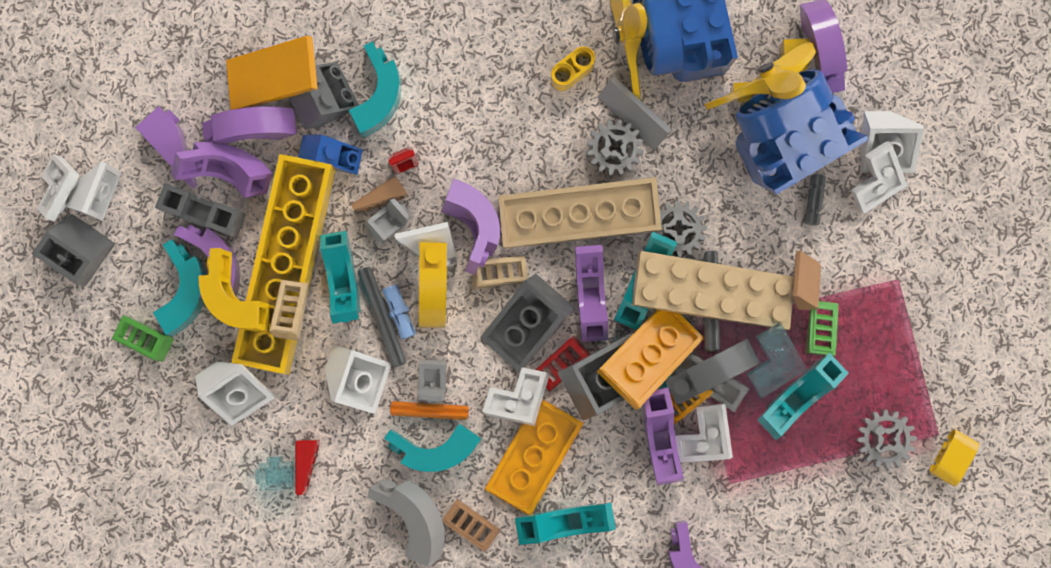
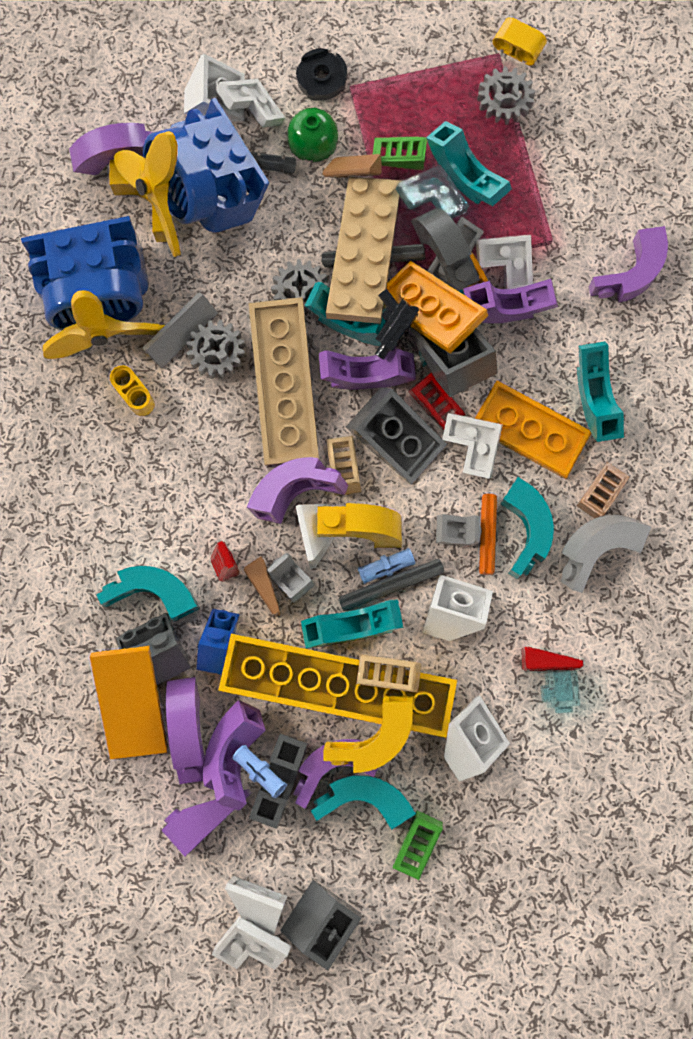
camera: 90 degrees left, 5 degrees down
none -> light blue pin [232,745,287,798]
none -> green cylinder [287,108,338,162]
none -> black plate [296,48,347,101]
none -> black piece [375,288,419,360]

